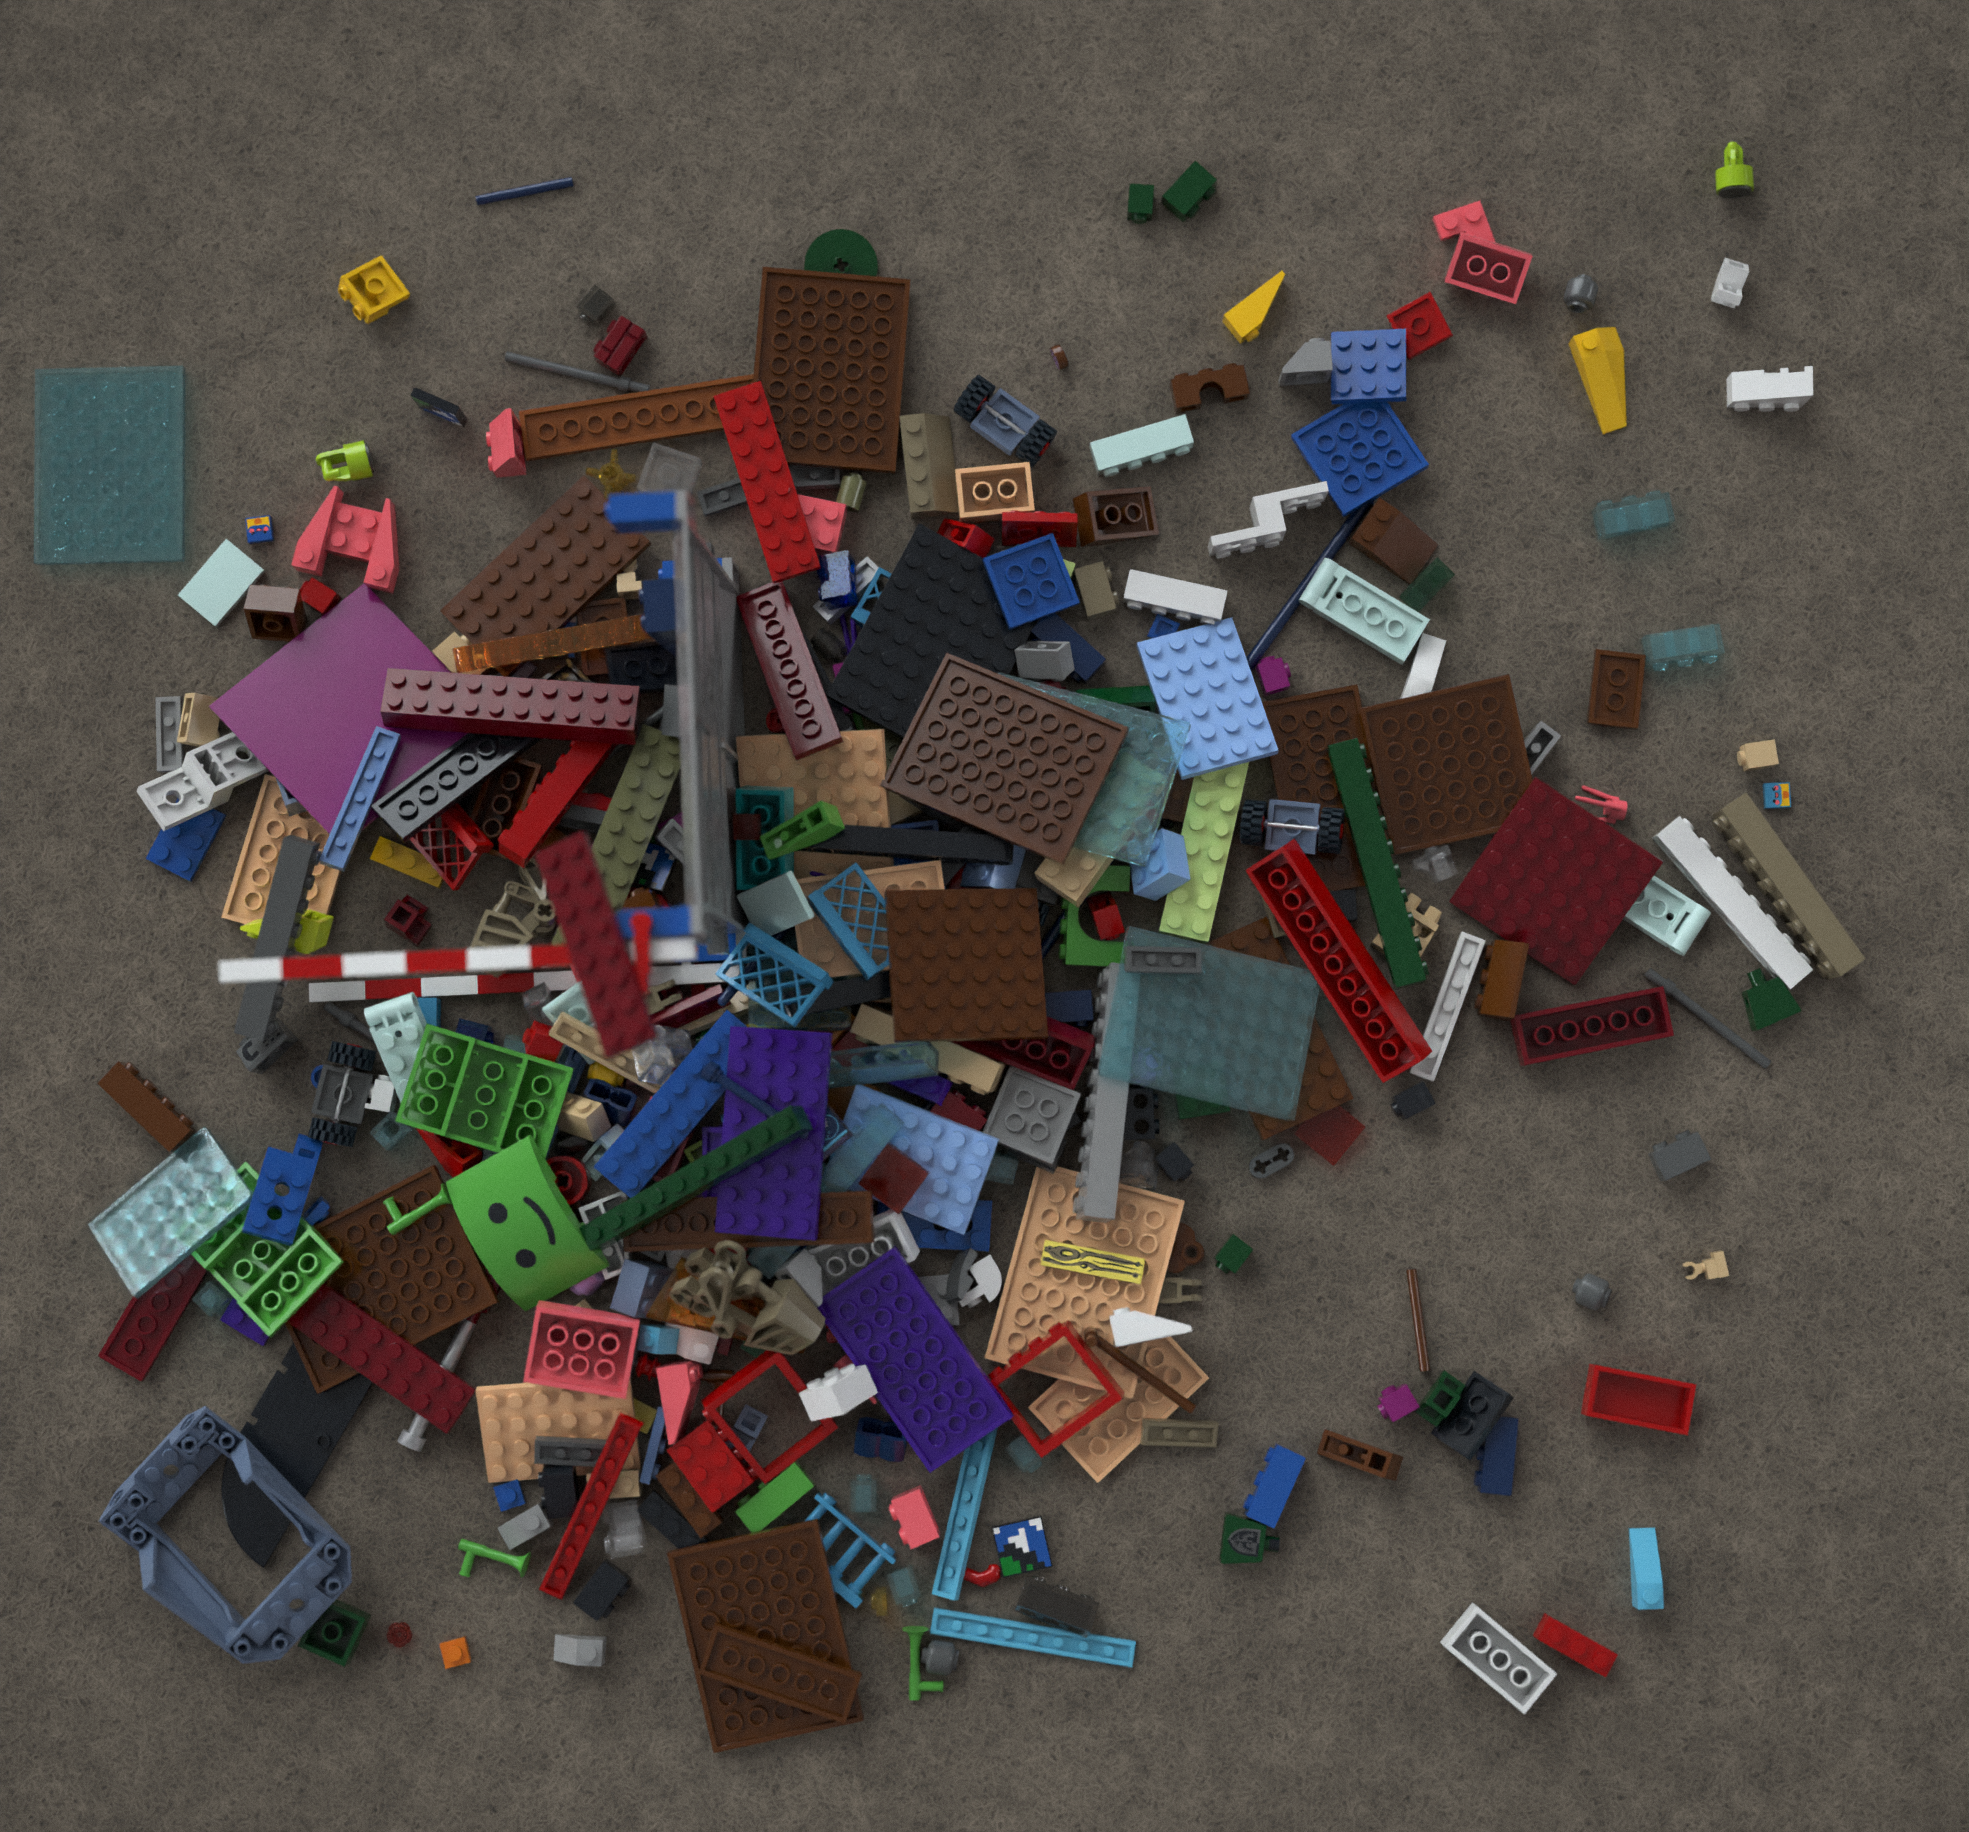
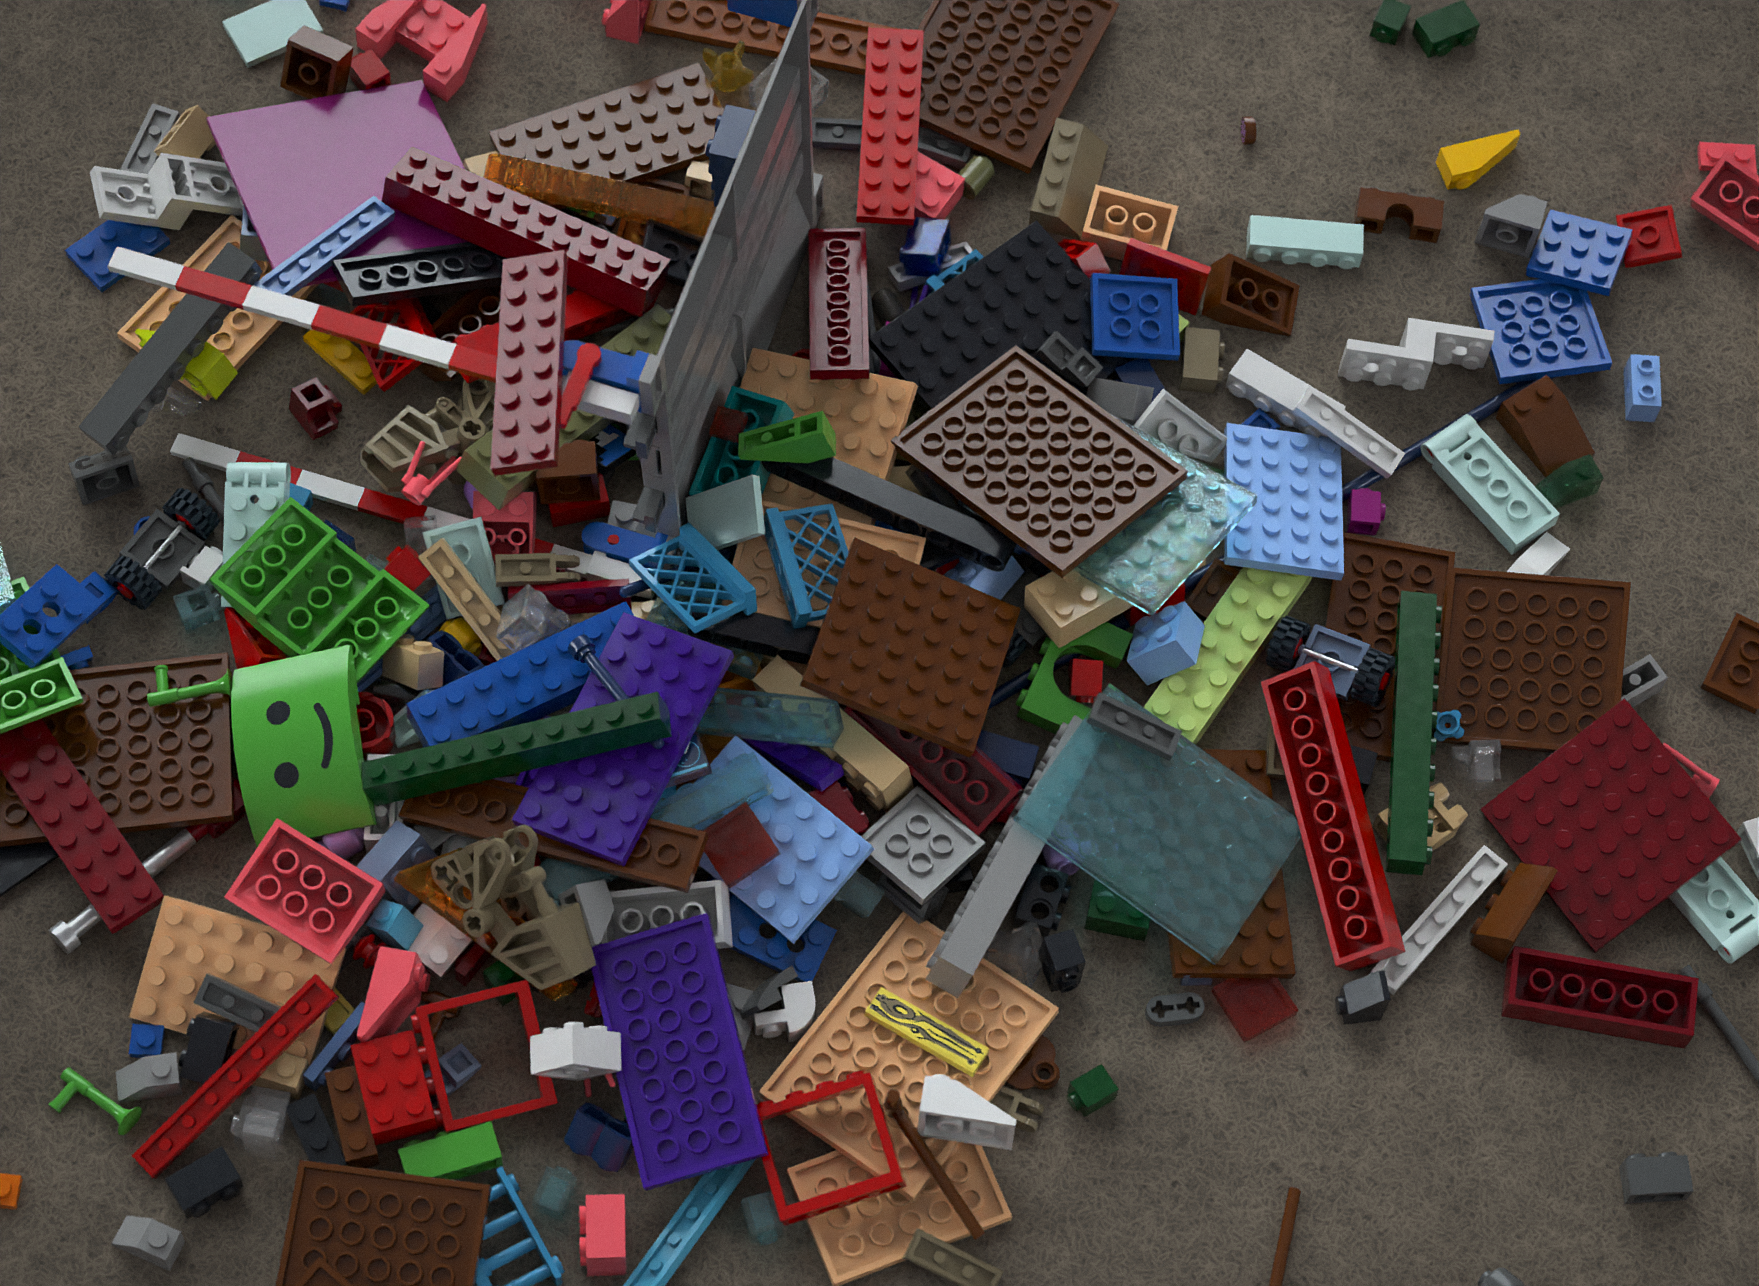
camera: 10 degrees right, 20 degrees down
plate [953,375,1058,467] -> none
none -> coral plant [401,441,461,505]
none -> dark grey slope [1036,331,1103,388]
none -> white wing [1131,389,1228,463]
none -> white plate [1293,386,1405,479]
none -> dark azure plate [1434,710,1464,741]
none -> light blue brick [1623,354,1662,422]

